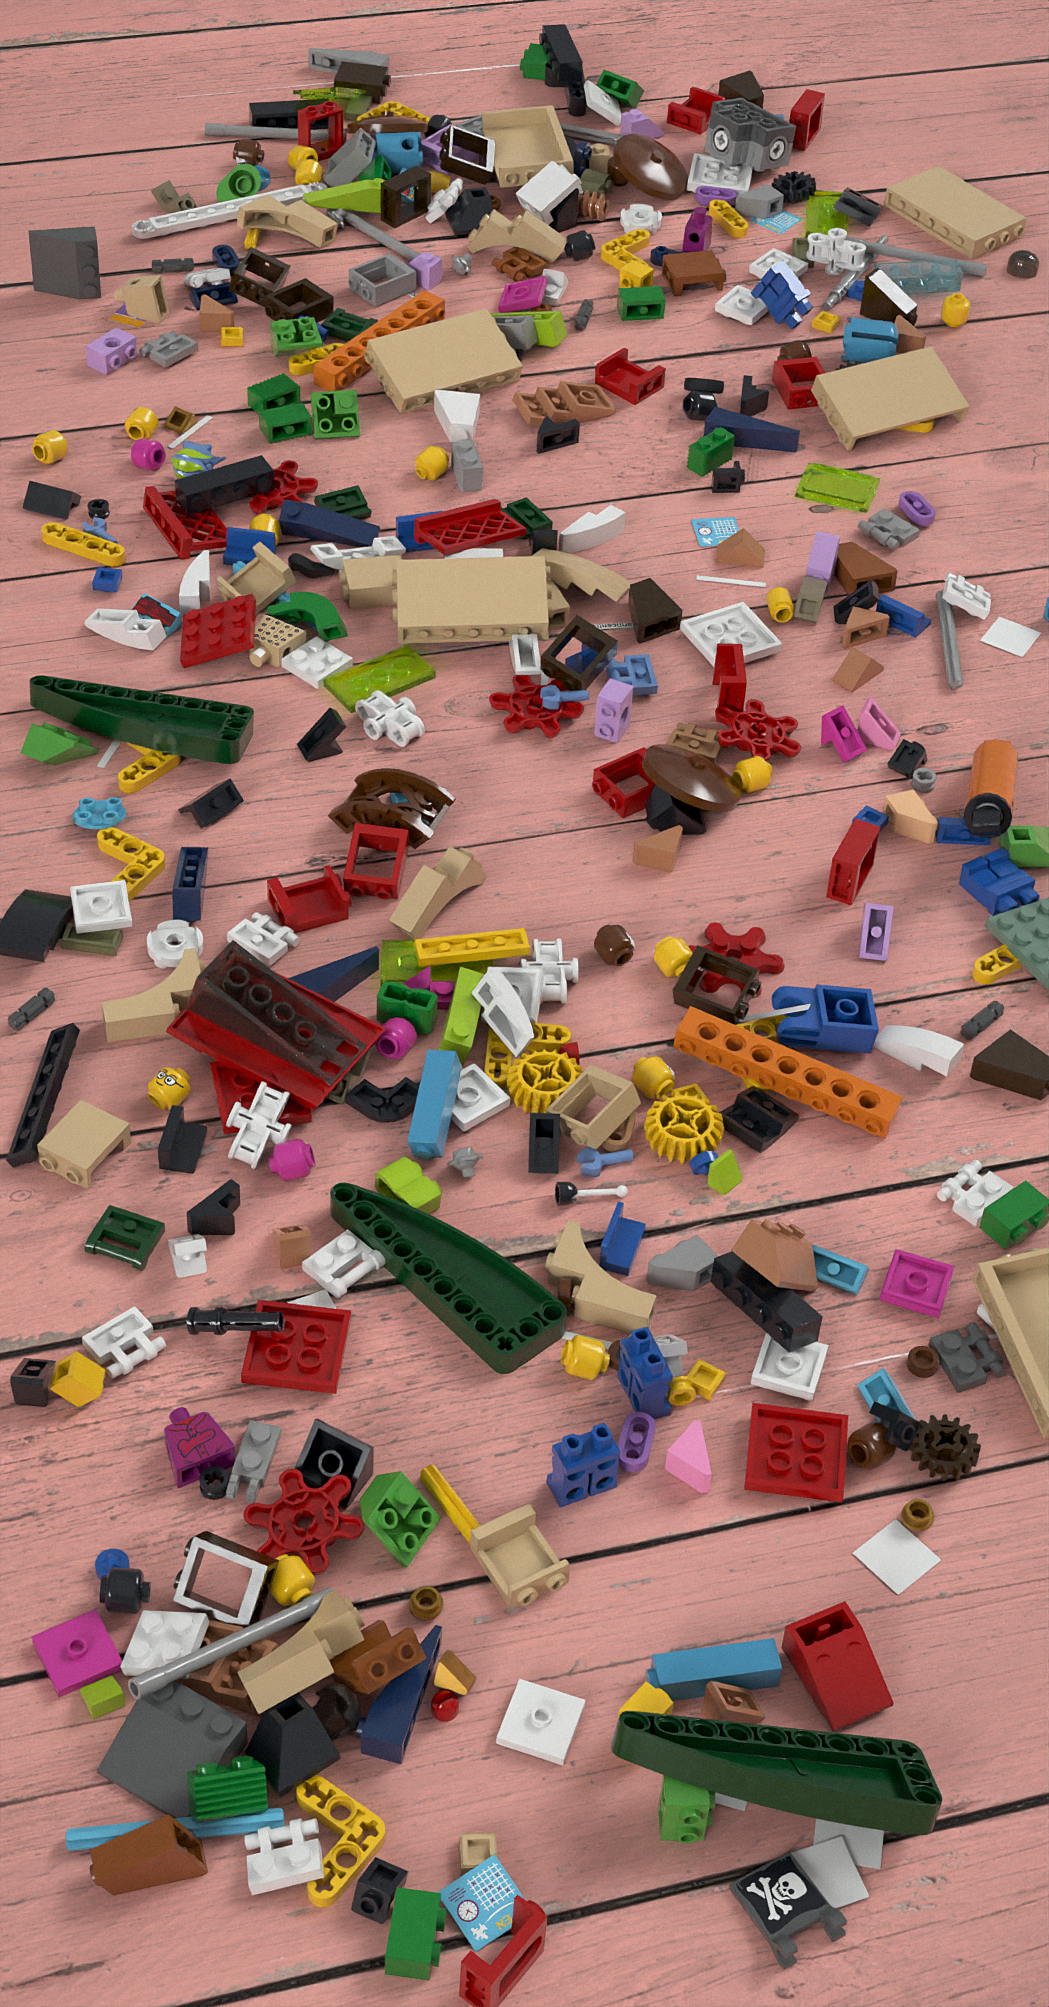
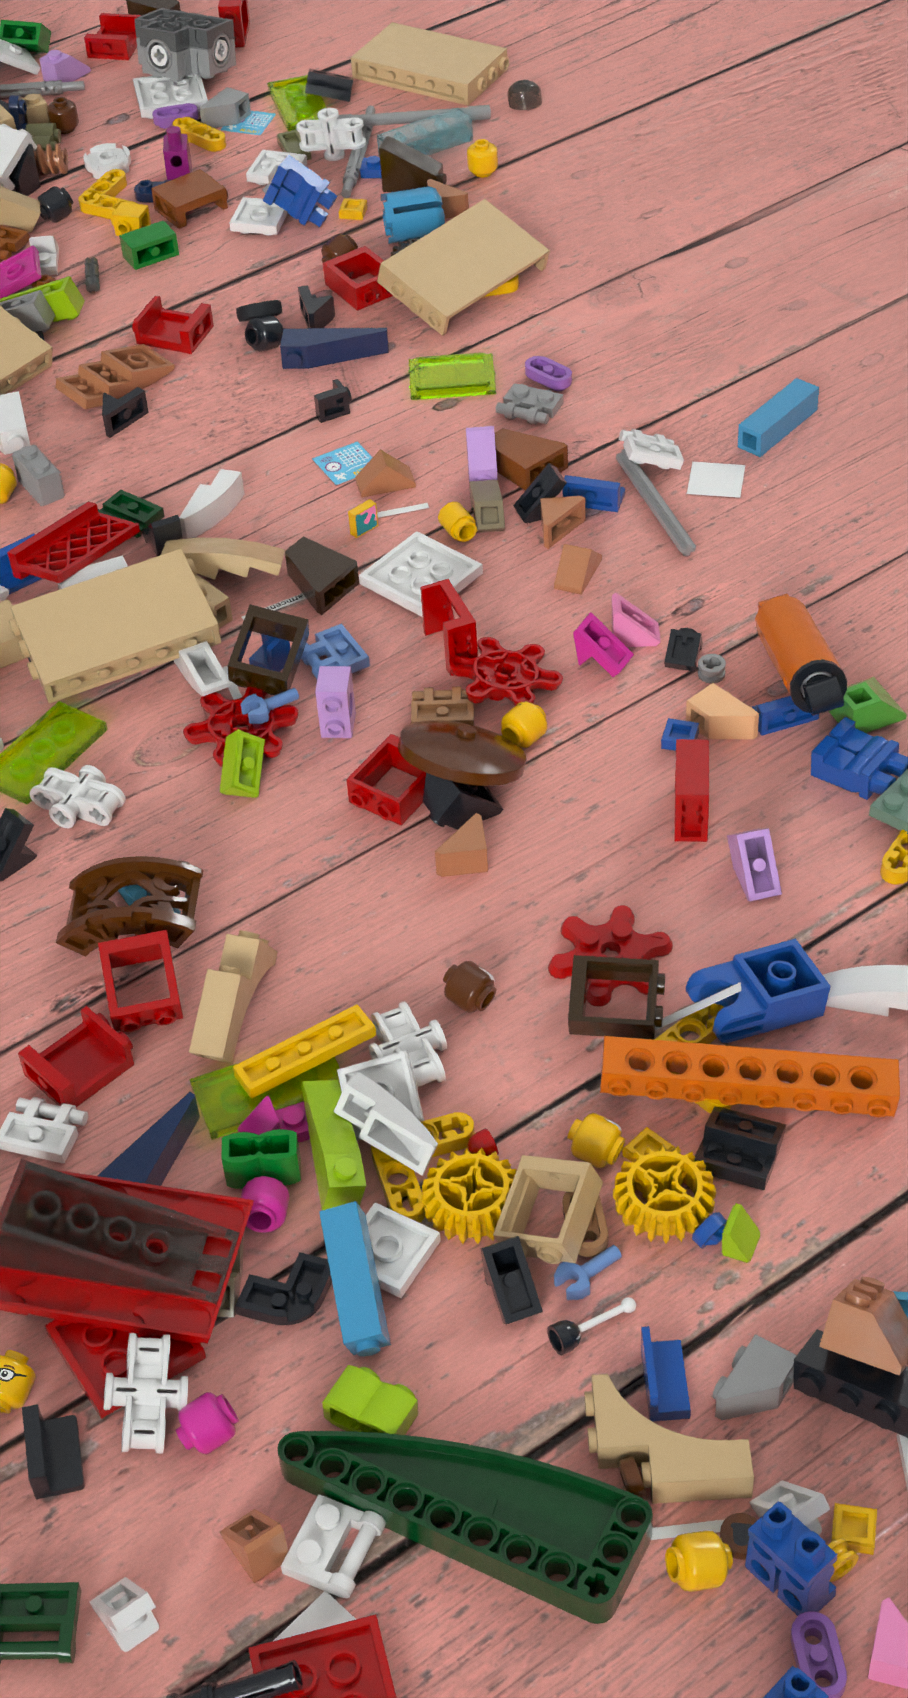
camera: 15 degrees left, 0 degrees up
black slope [186,1179,241,1235] -> none
light grey plant [447,1147,483,1178] -> none
reddish brown dish [613,134,688,200] -> none
yellow head [653,936,693,978] -> none
green brick [686,427,734,476] -> none
black gear [772,171,816,203] -> none
none -> lime slope [220,729,265,798]
none -> tile [348,499,378,538]

